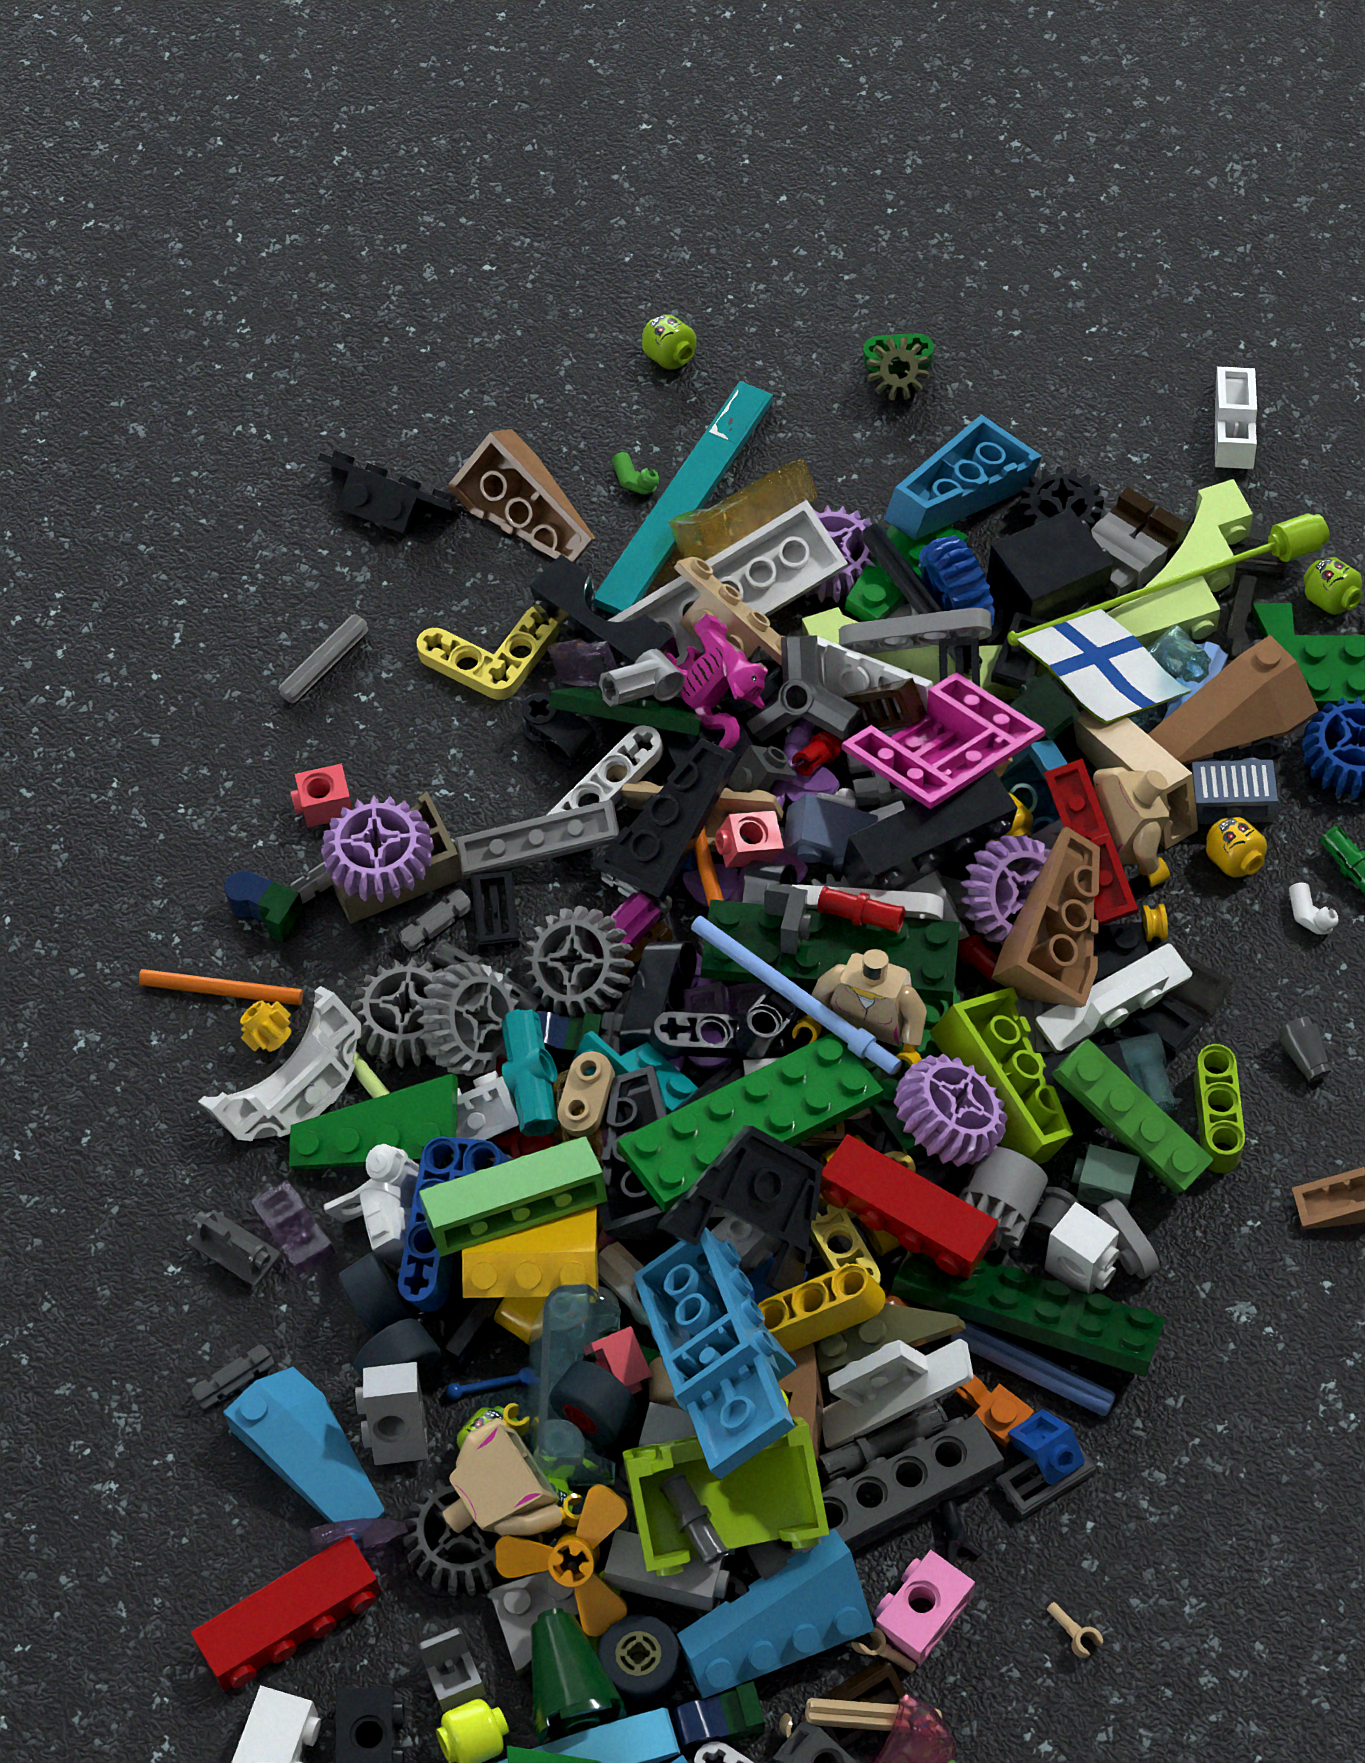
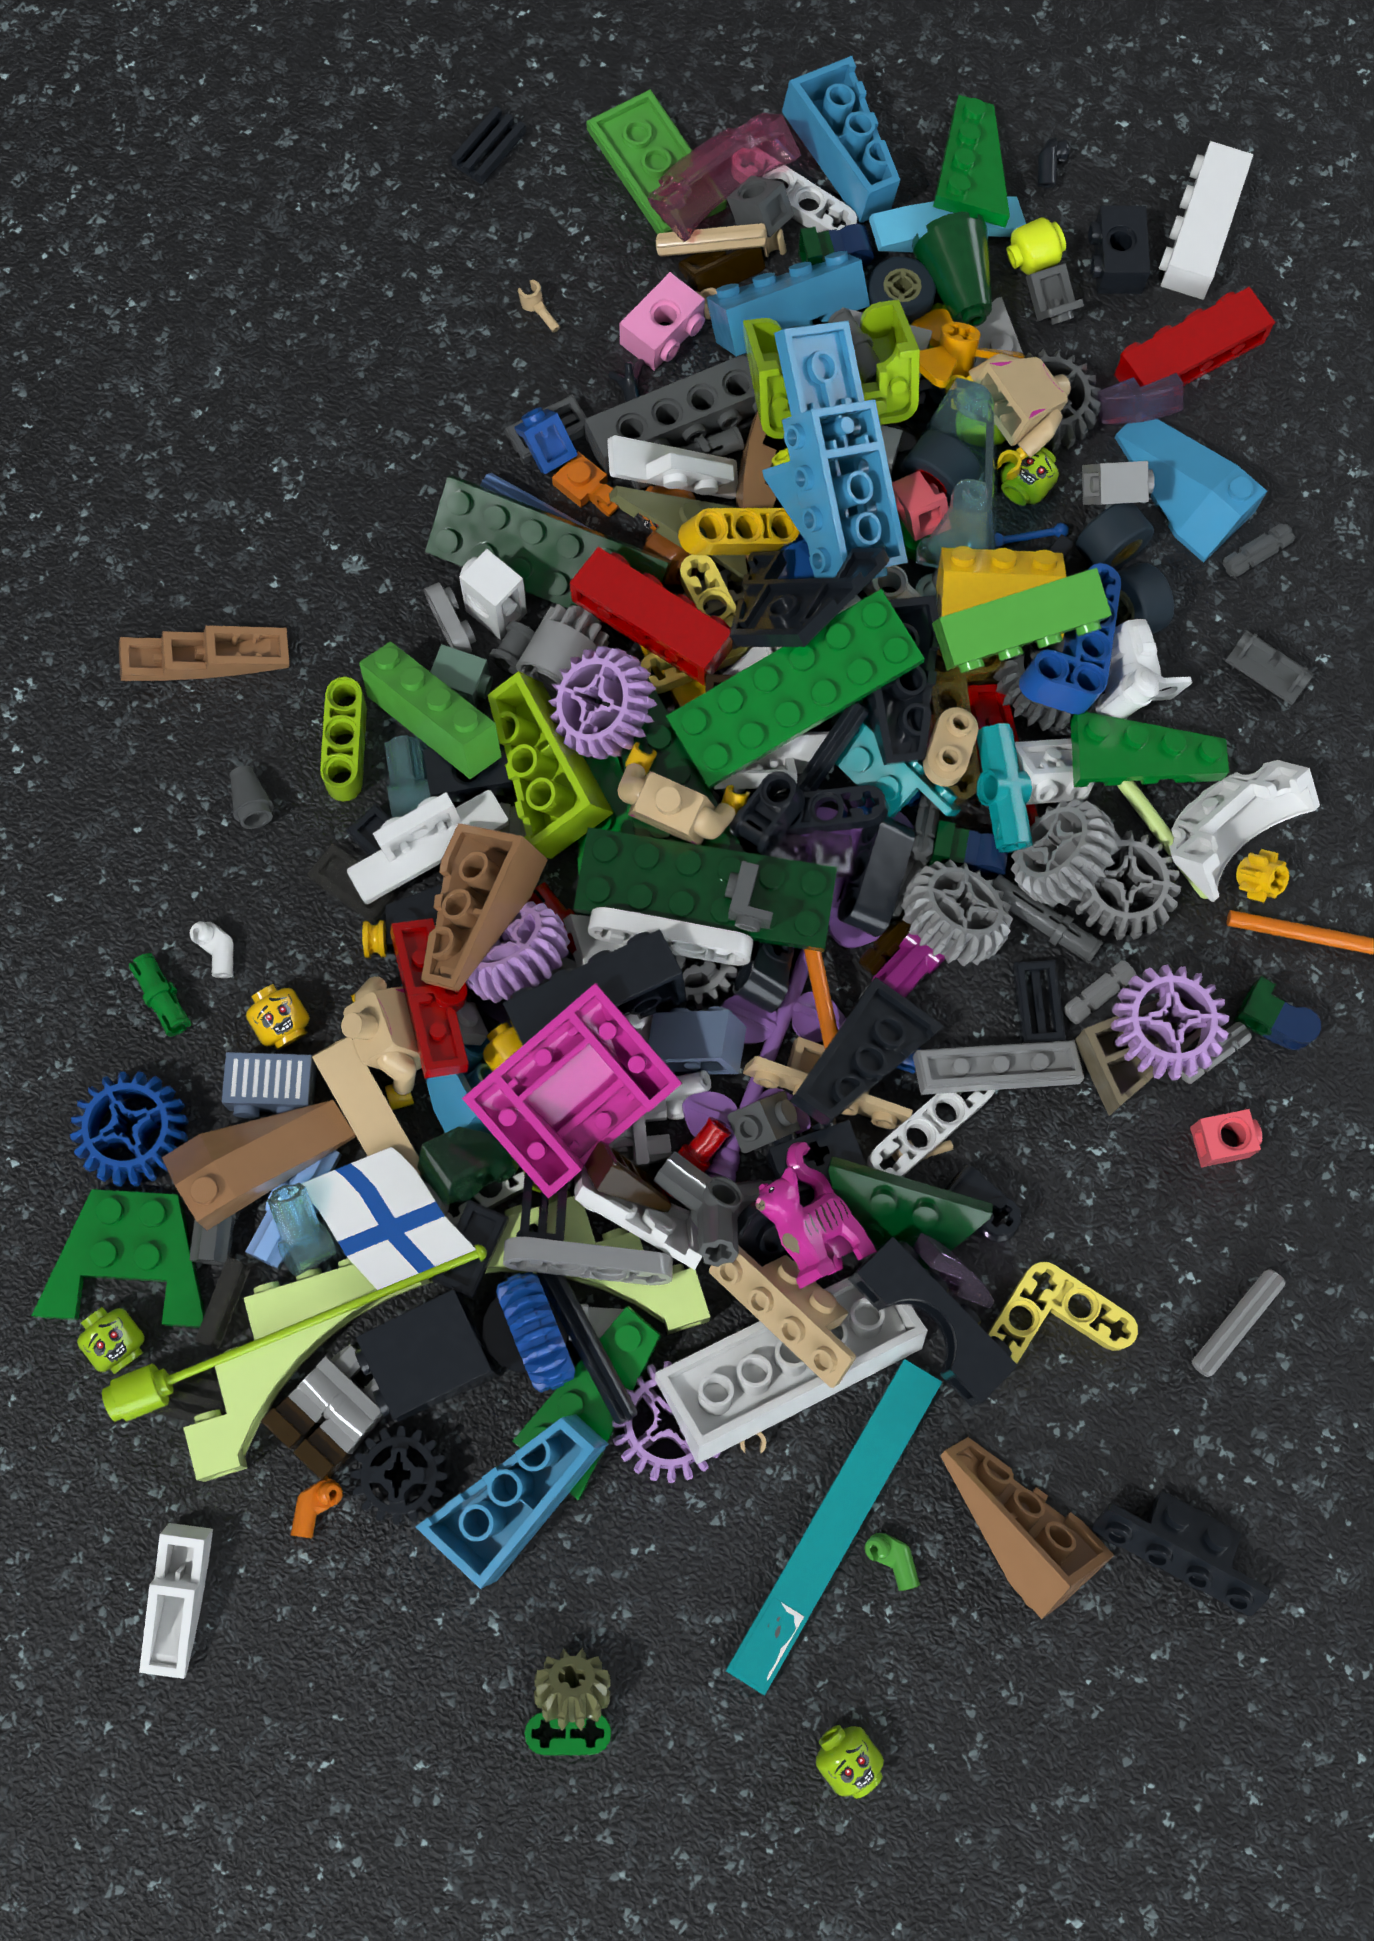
camera: 175 degrees right, 15 degrees up
clear purple slope [250,1180,335,1275] -> none
light grey piece [599,649,685,707] -> none
clear yellow beam [668,459,818,559] -> none
light blue bar [691,915,901,1075] -> none
coral brick [715,811,784,868] -> none
red pin [817,886,906,933] -> none
none -> orange arm [290,1479,343,1538]

